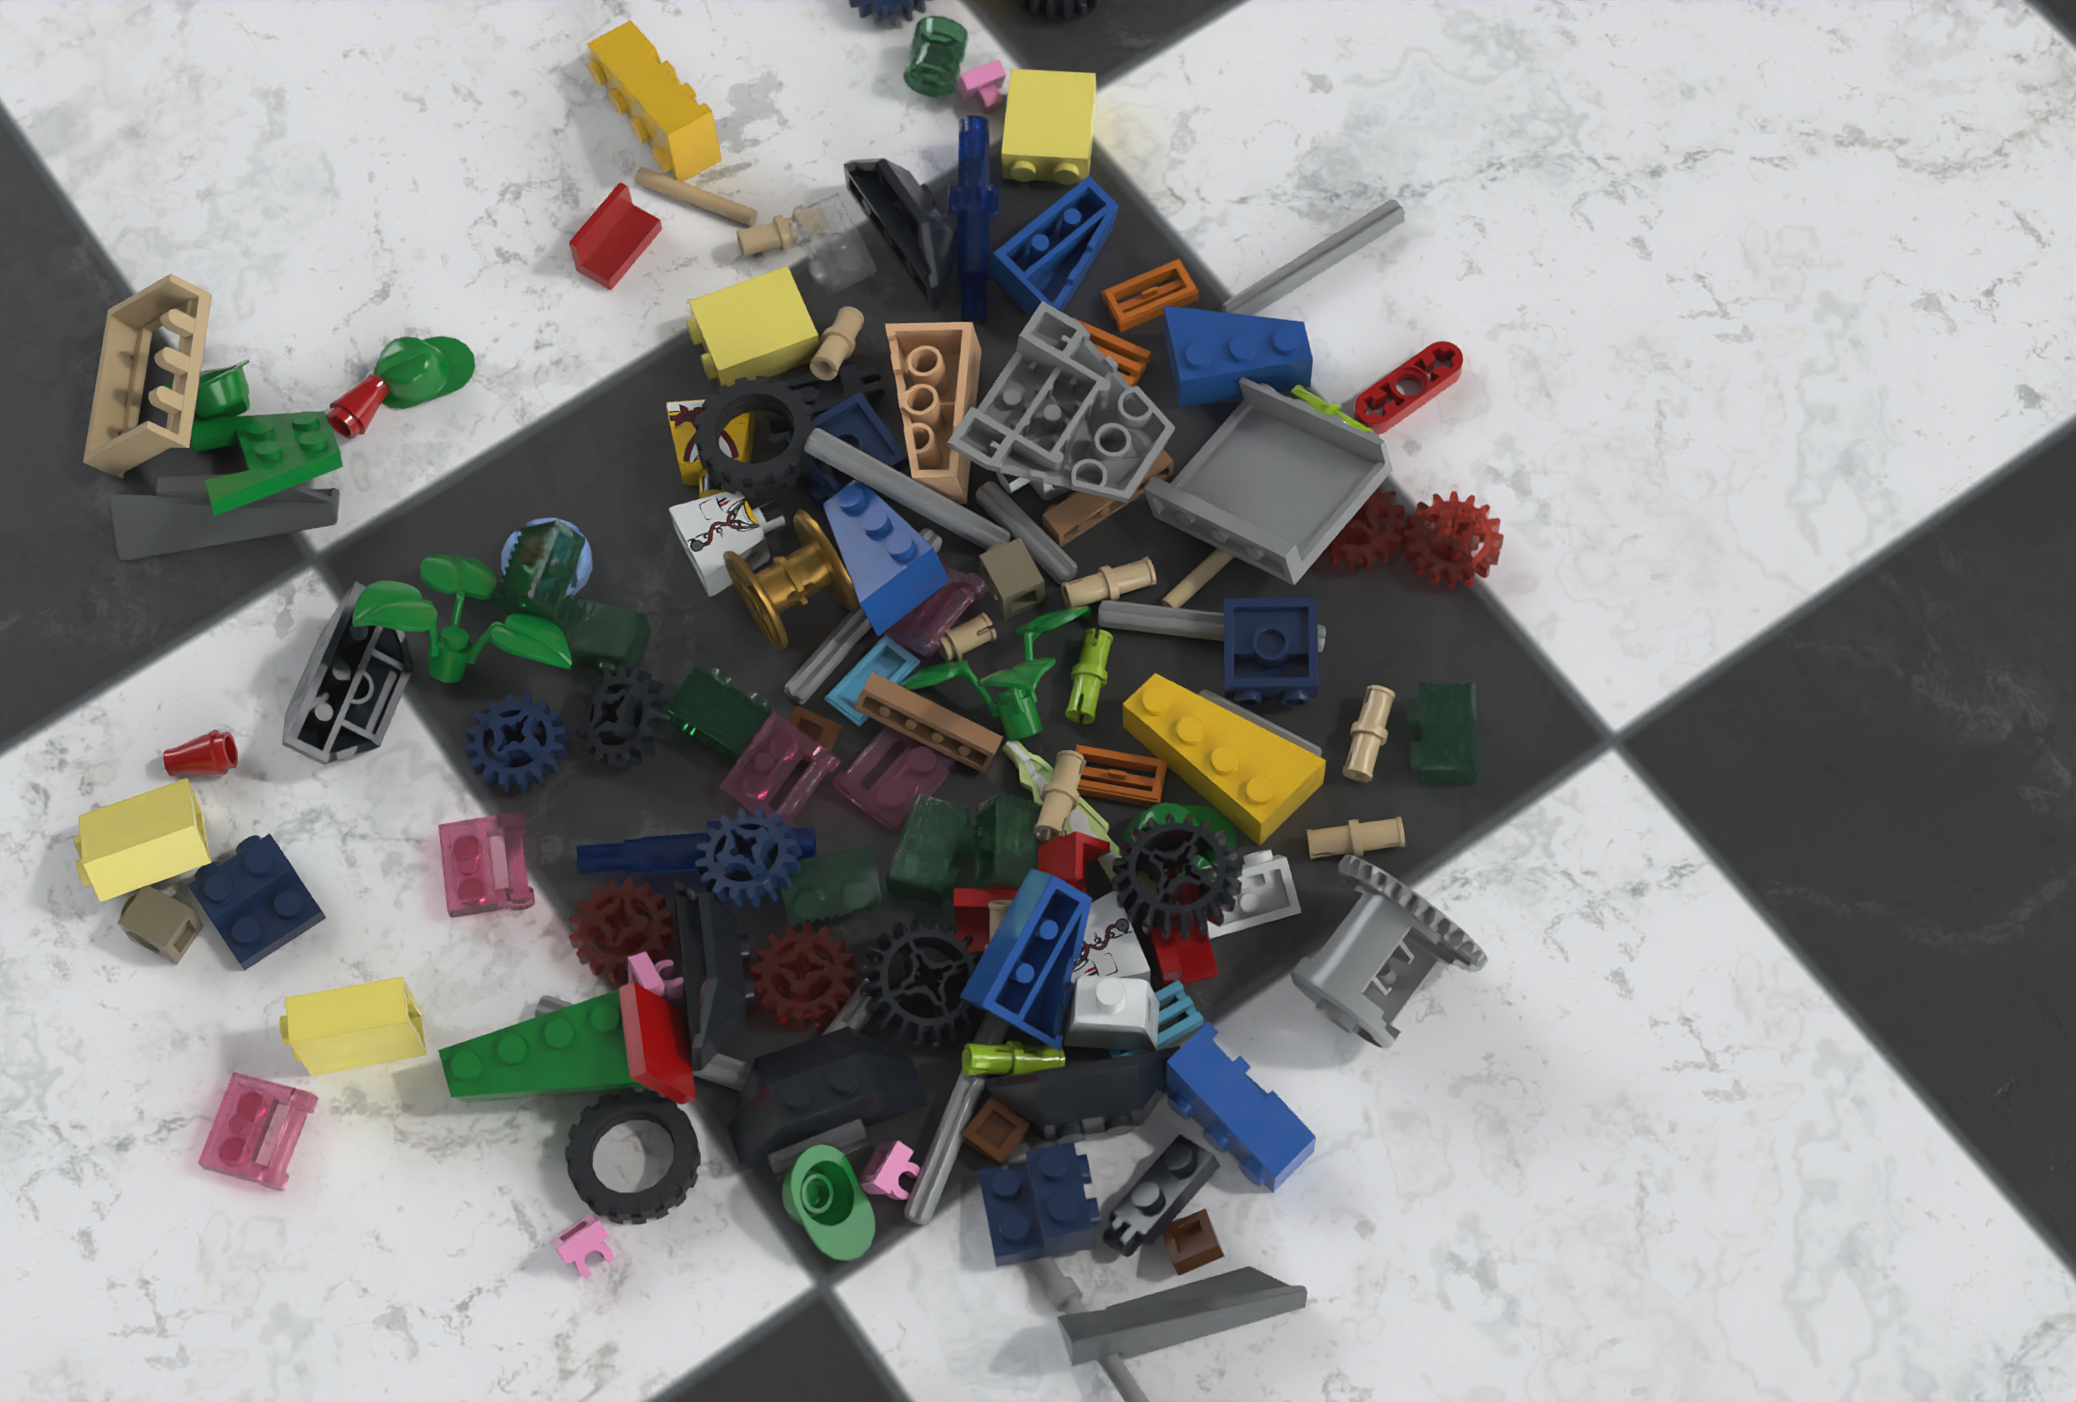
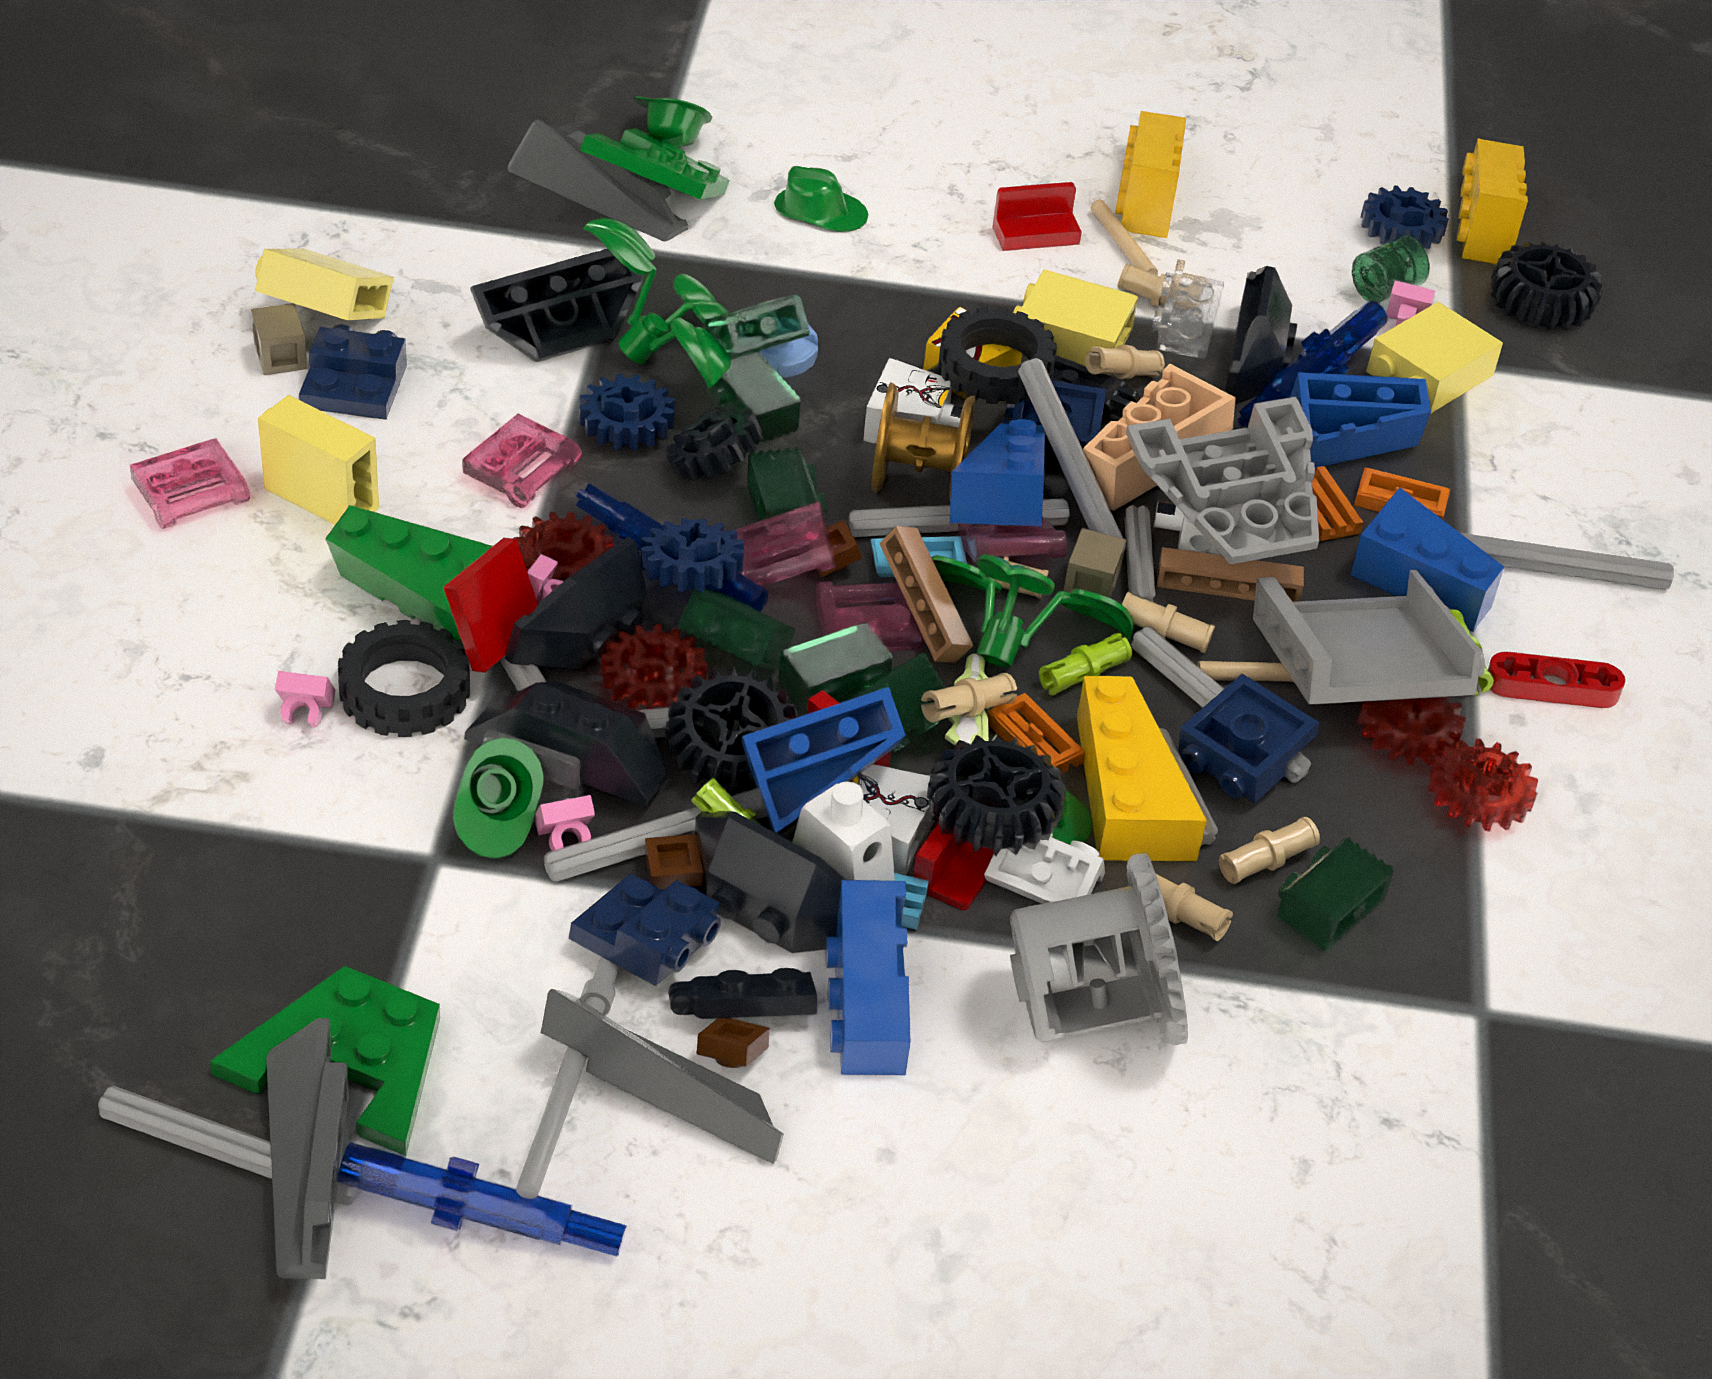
camera: 35 degrees right, 20 degrees down
tan window [83,274,212,479] -> none
red cone [163,729,238,777] -> none
red cone [326,374,390,439] -> none
red panel [1038,831,1110,894] -> none

